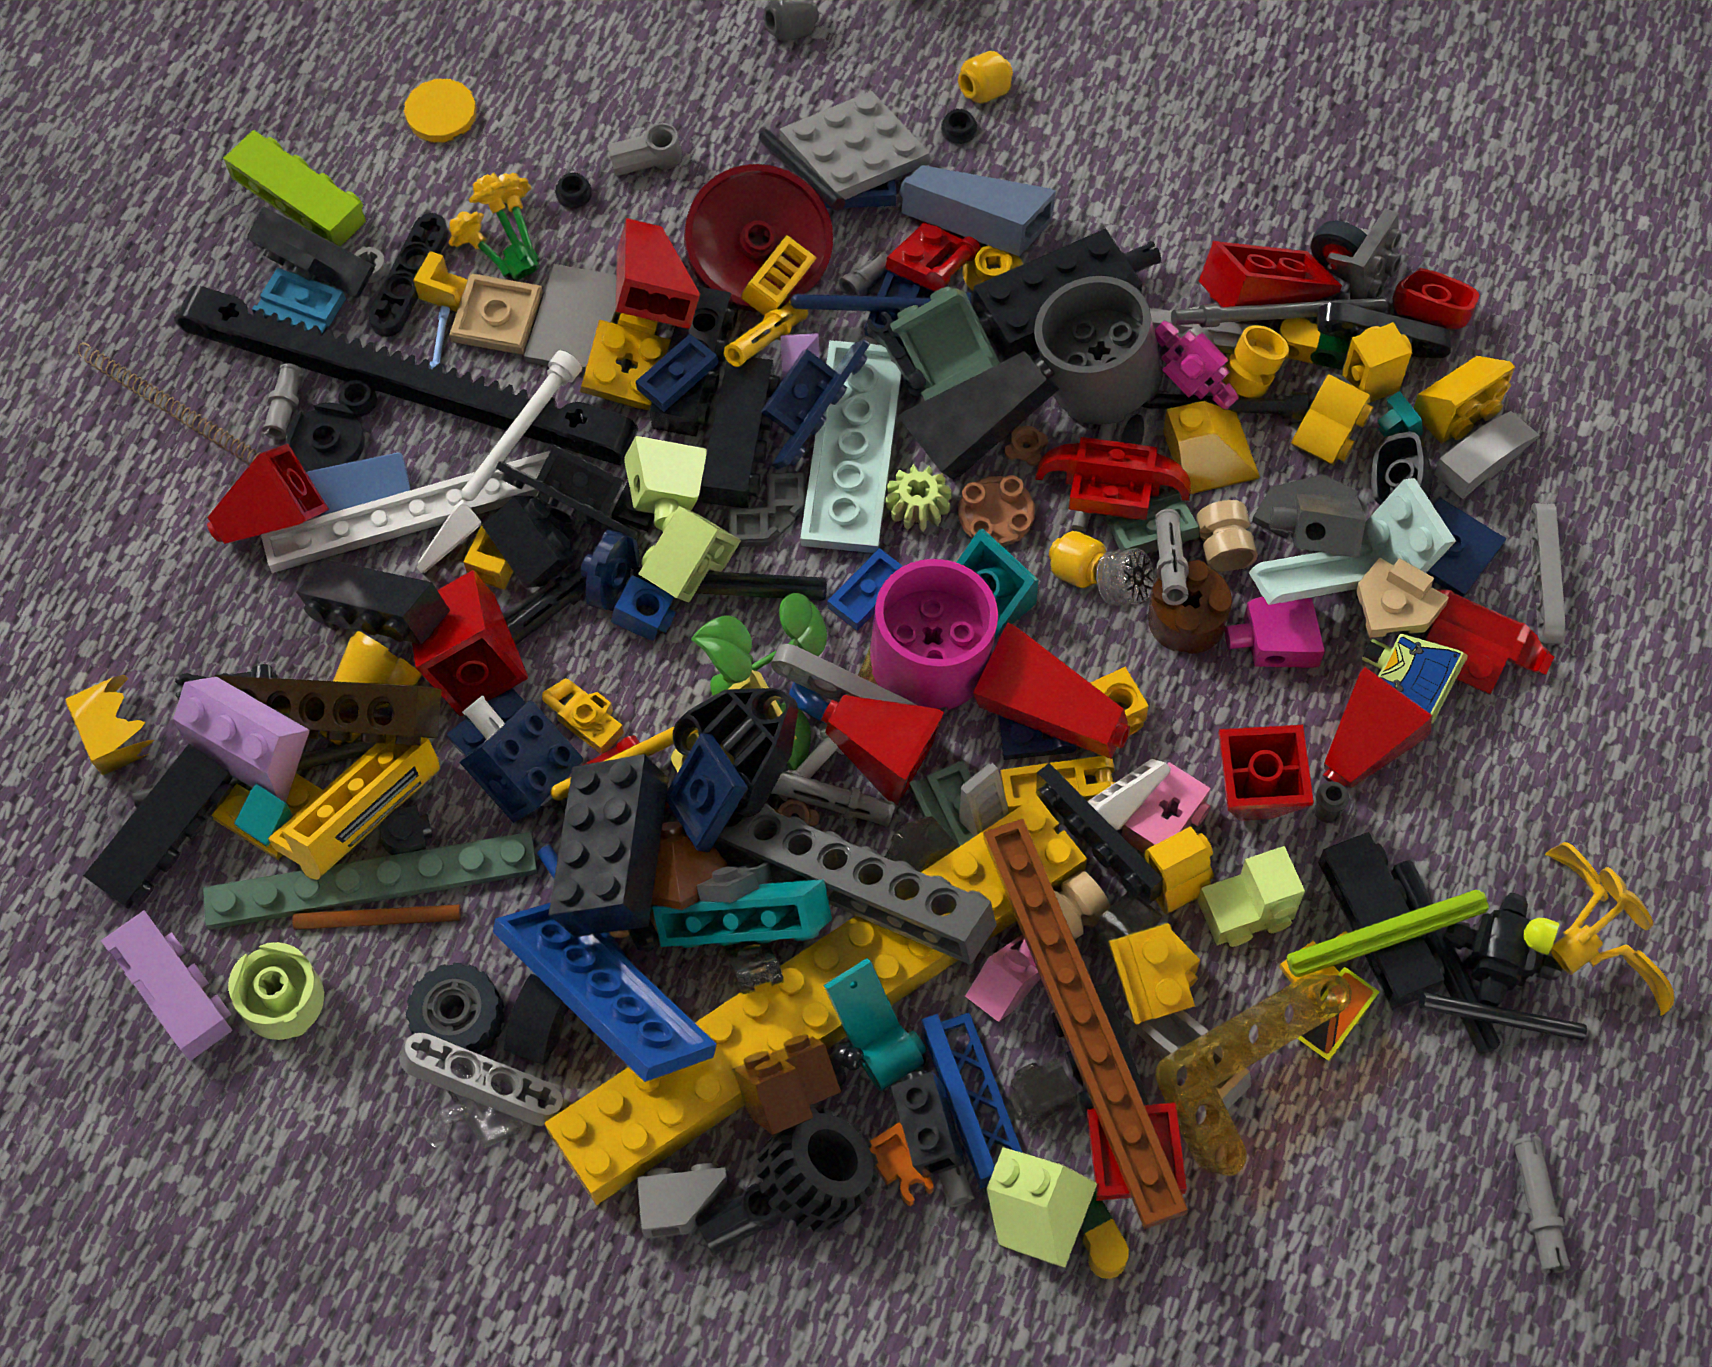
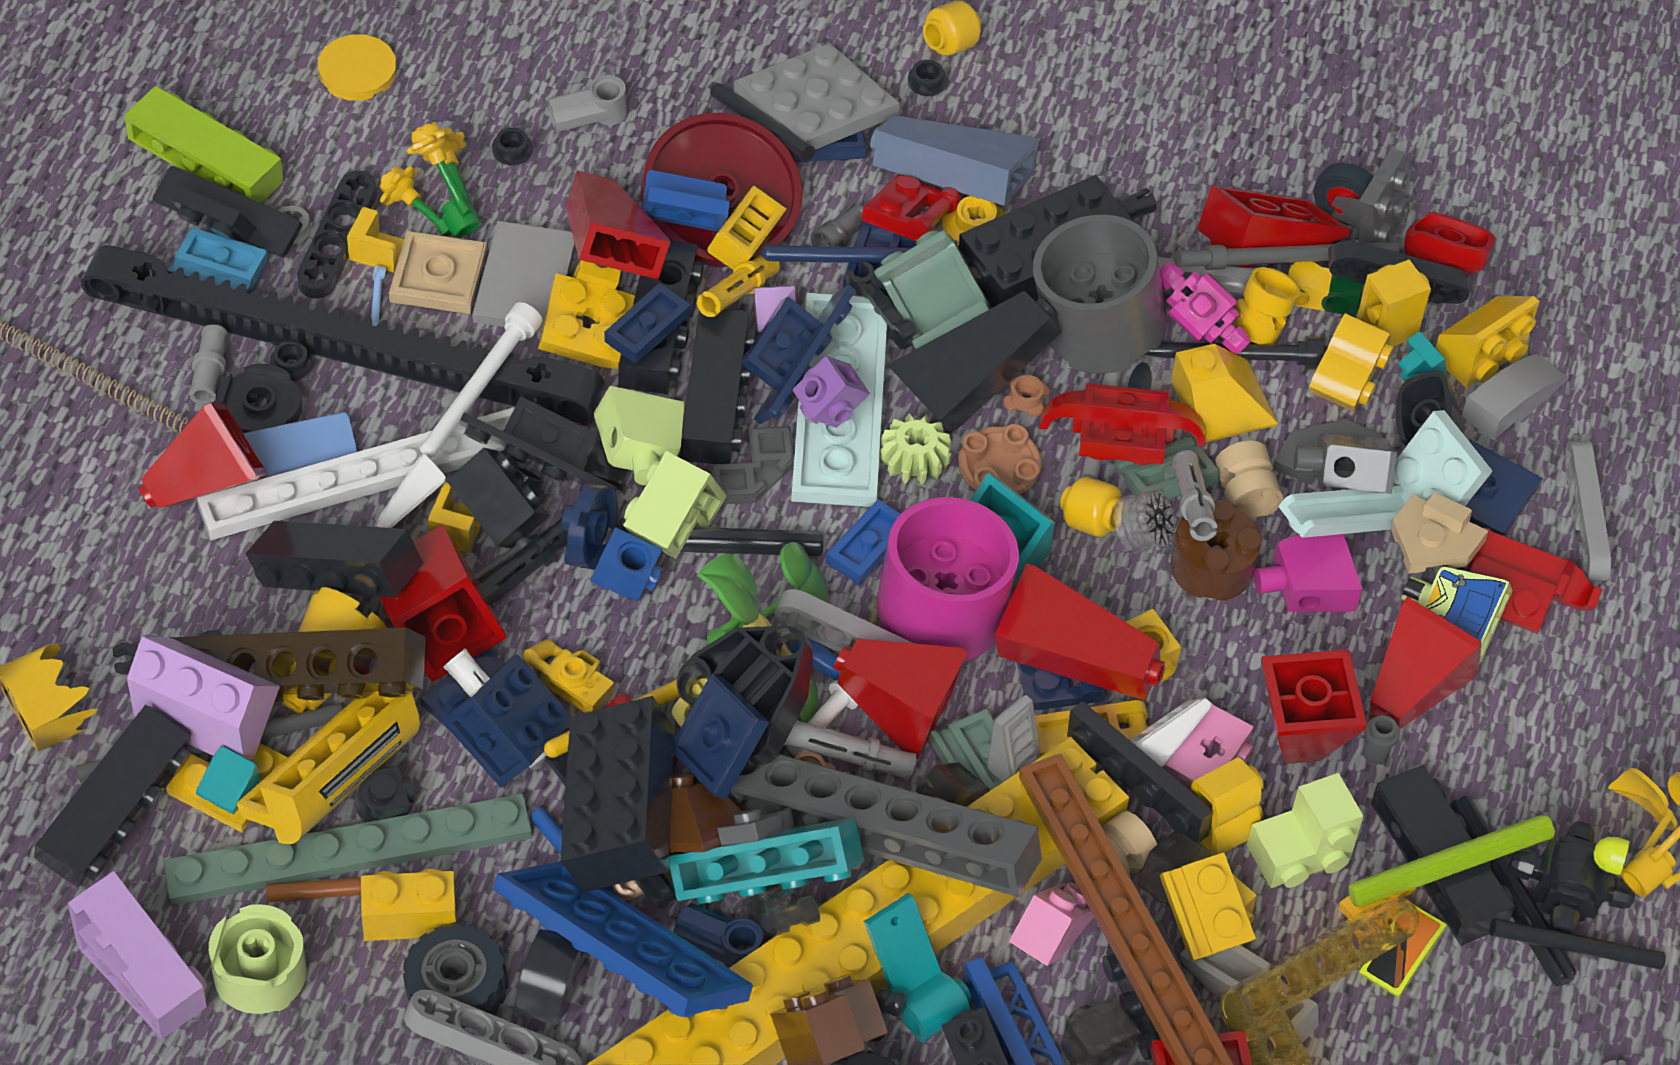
camera: 10 degrees left, 10 degrees down
none -> yellow brick [361,869,456,941]
none -> blue panel [642,170,730,232]
none -> dark blue piece [673,902,763,968]
none -> medium lavender brick [793,356,870,428]

